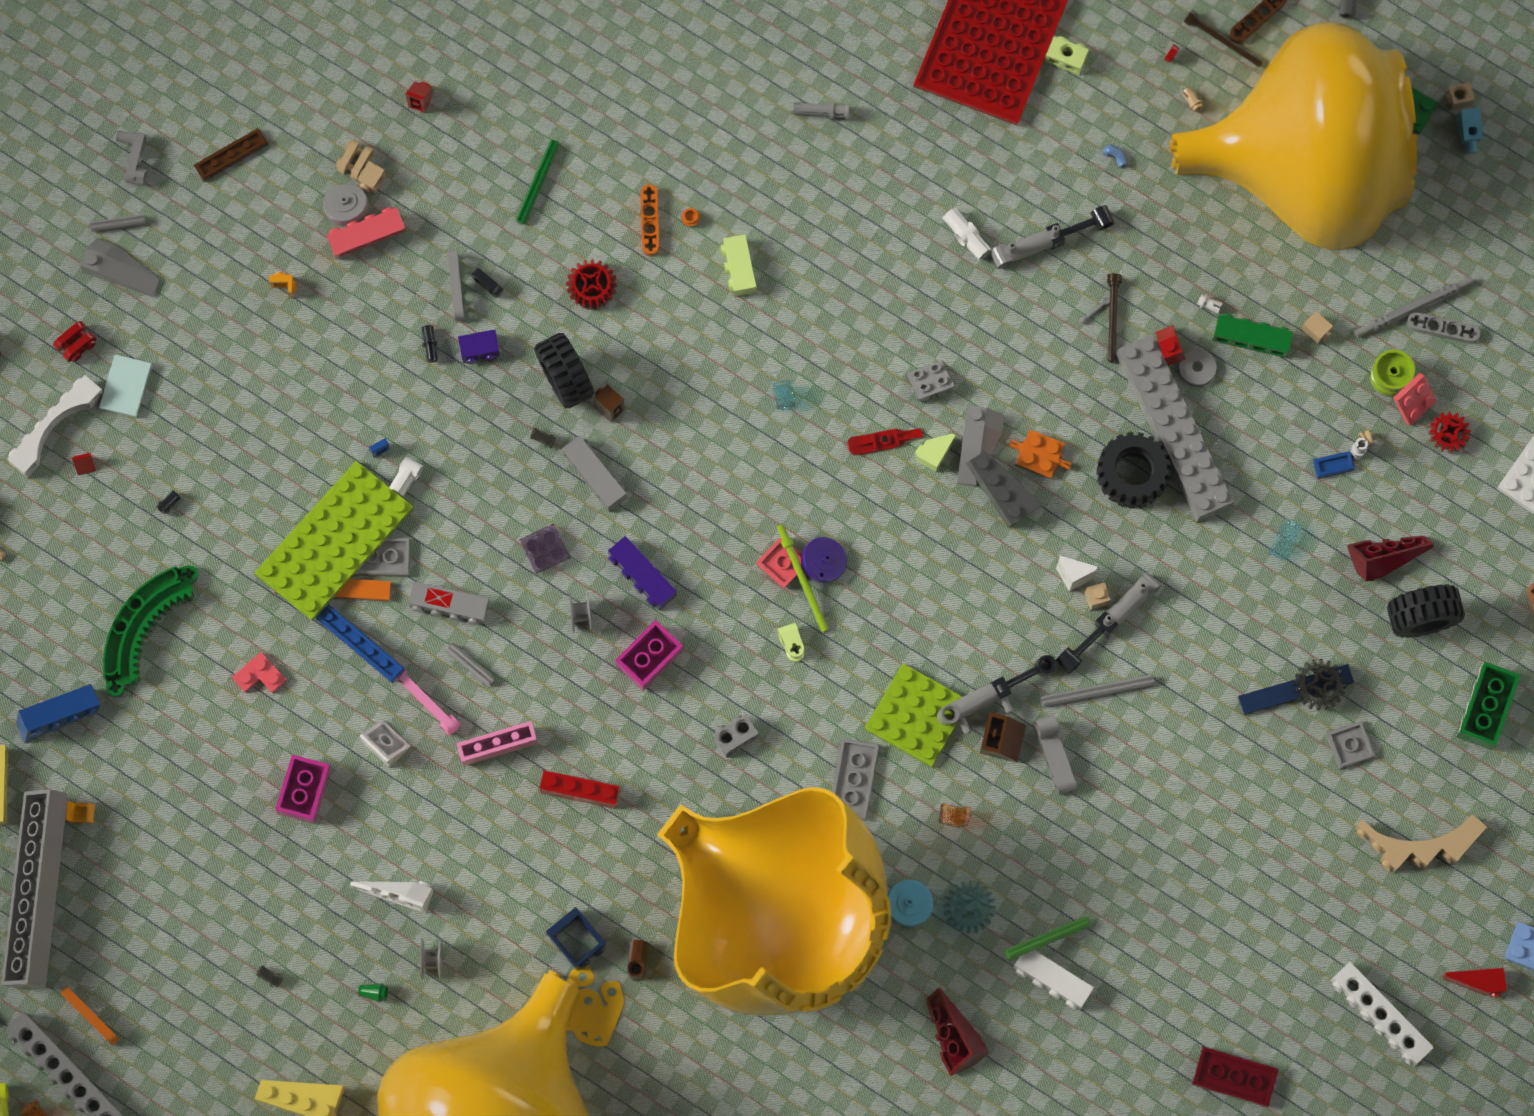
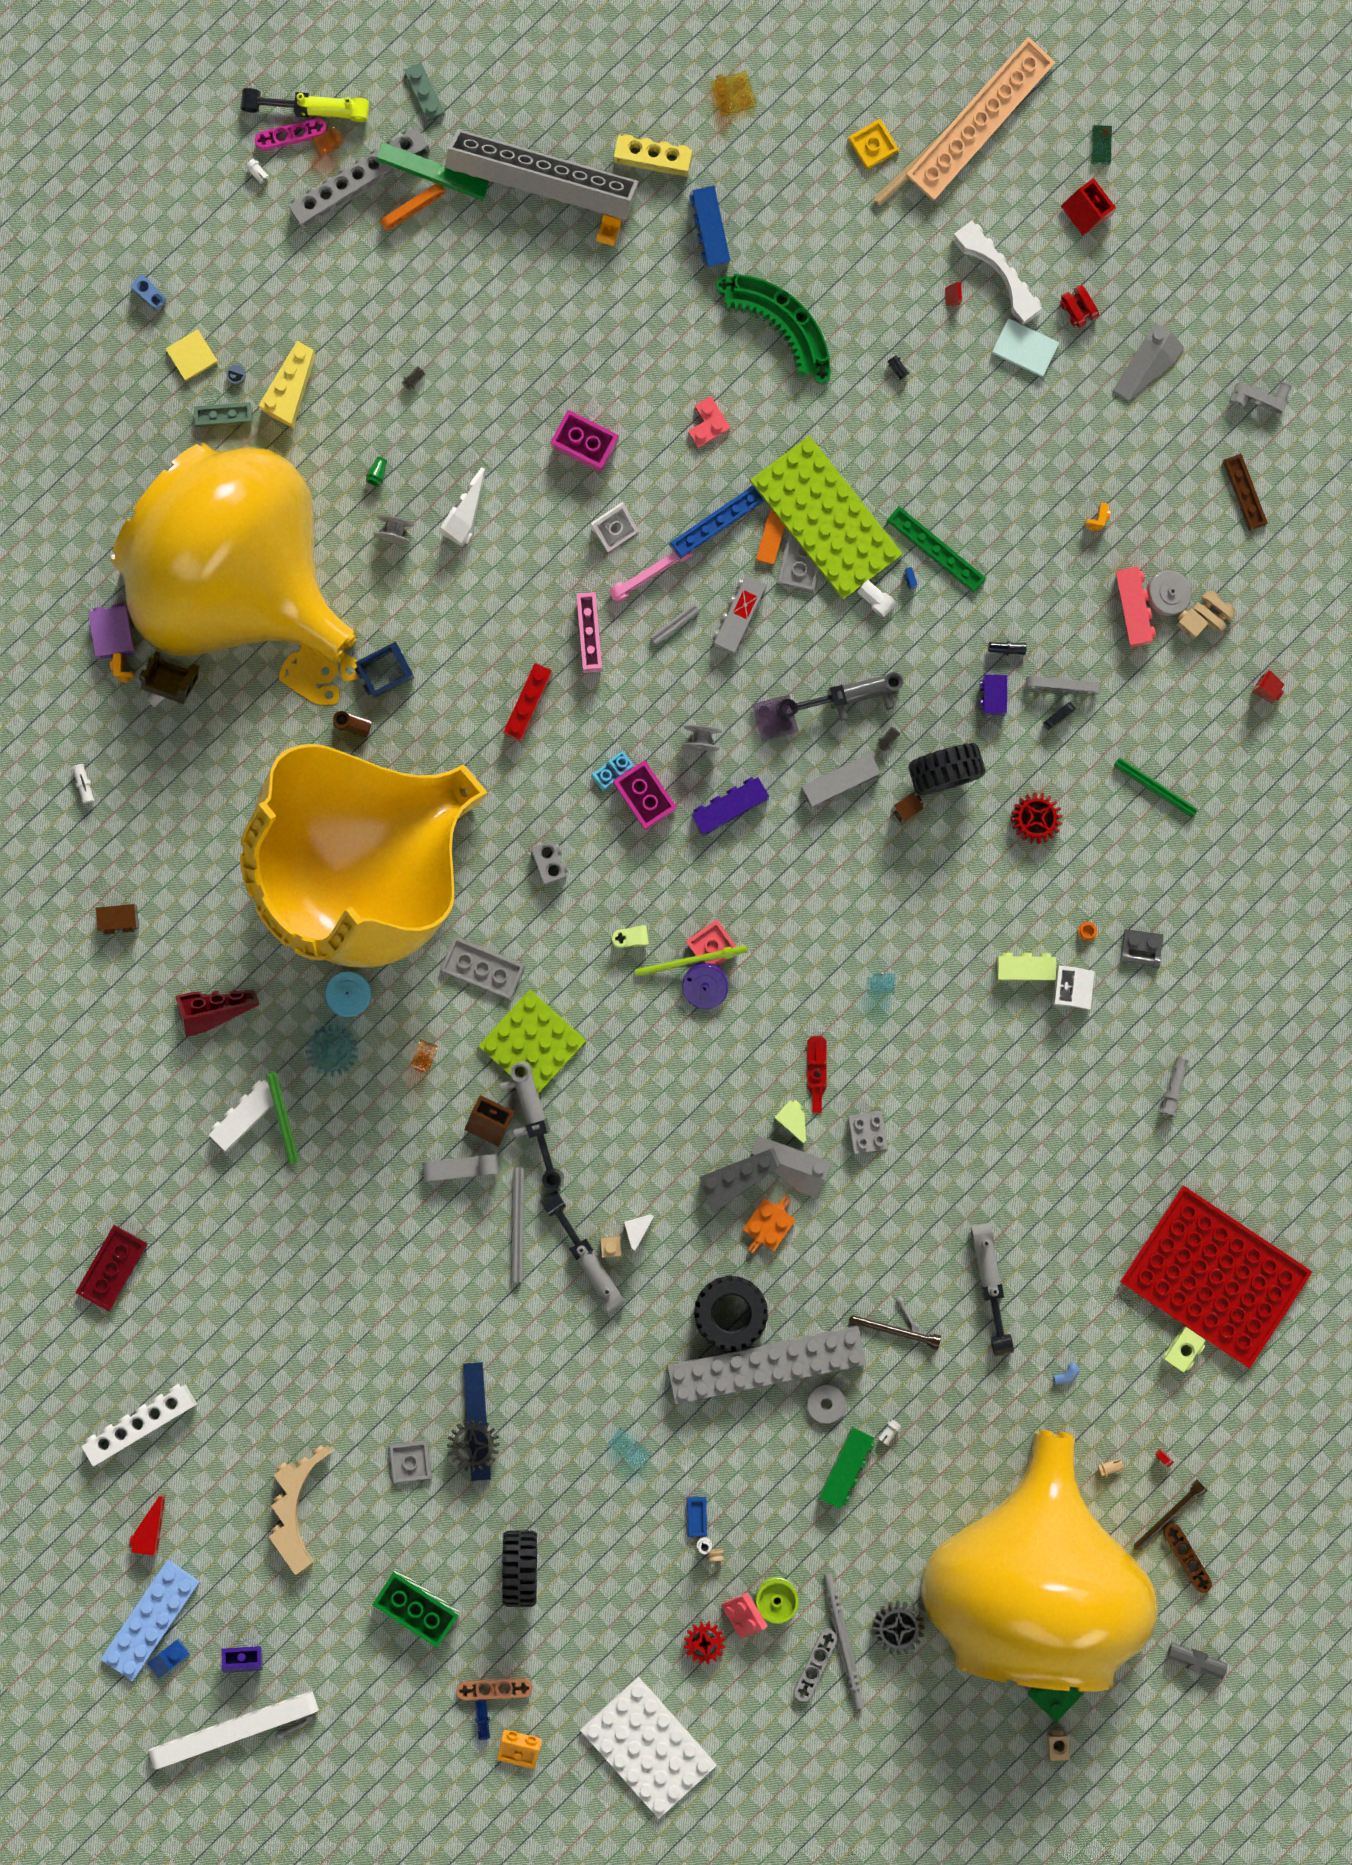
camera: 100 degrees right, 10 degrees up
light grey axle [90,214,146,232] -> none
orange beam [641,184,659,257] -> none
white piece [943,208,991,261] -> none
red slope [1156,325,1186,366] -> none
tan brick [1301,311,1333,344] -> none
dark red wedge [1347,536,1434,581] -> none
medium azure torso [1455,108,1483,154] -> none
none -> green tile [376,142,489,201]
none -> medium azure slope [591,750,634,791]
none -> dark grey piece [776,672,903,721]
none -> dark grey gear [872,1601,925,1655]
none -> green tile [887,506,986,593]
none -> white slope [1052,965,1095,1010]
none -> dark grey plate [1121,929,1164,969]

